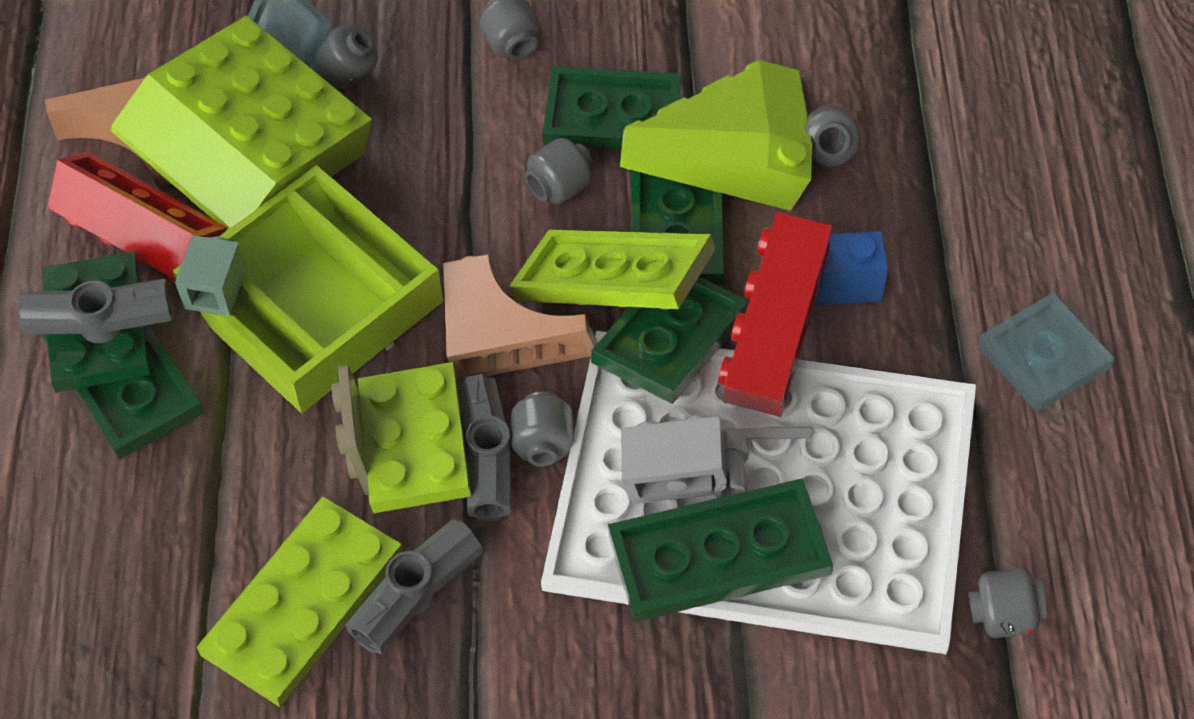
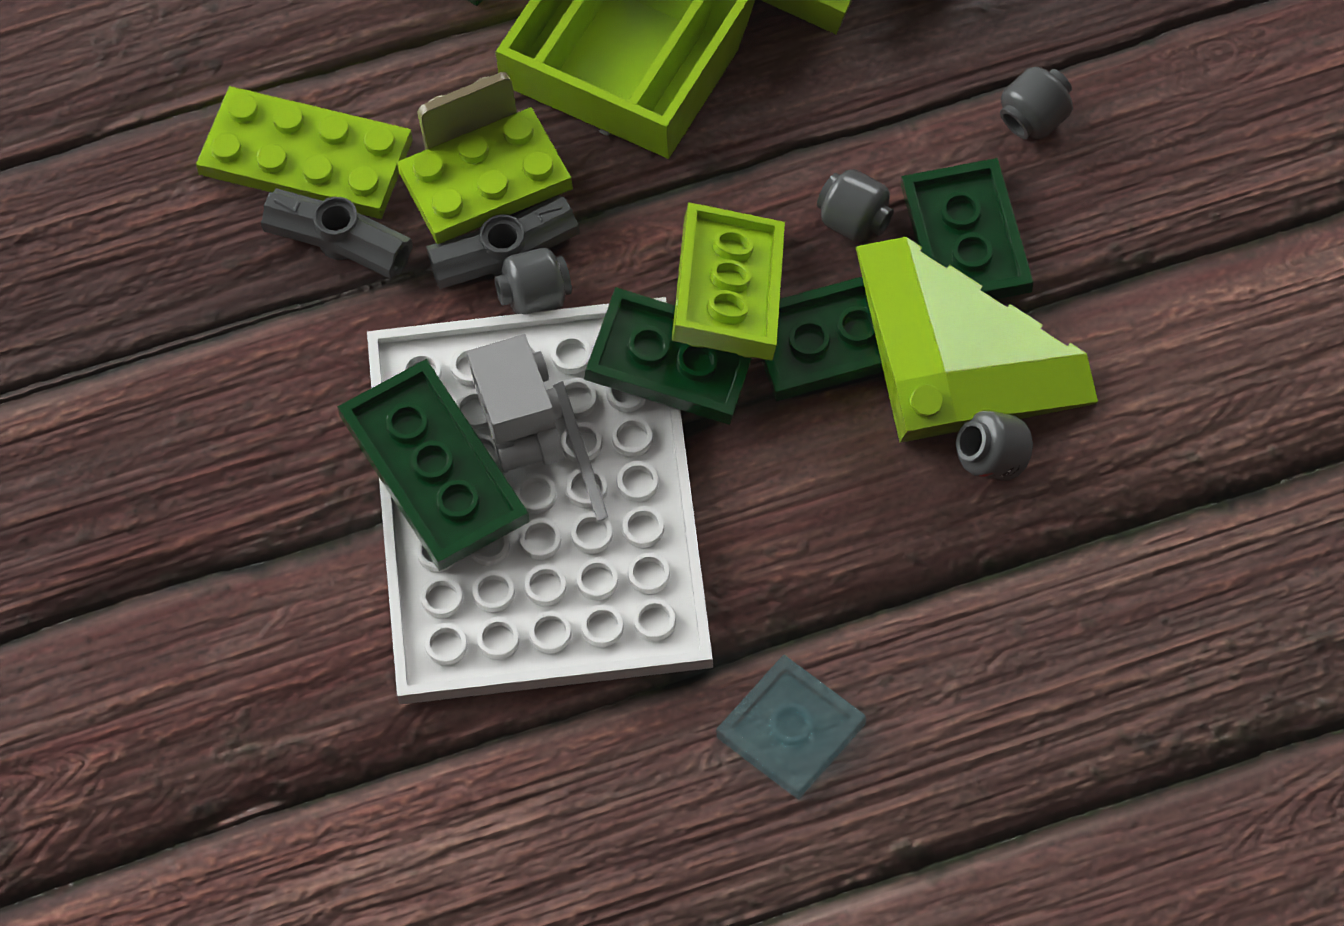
camera: 75 degrees right, 5 degrees up
nougat arch [443,254,597,381] -> none
red brick [718,212,833,417] -> none
blue hinge [814,231,887,305] -> none
dark grey head [969,568,1047,638] -> none

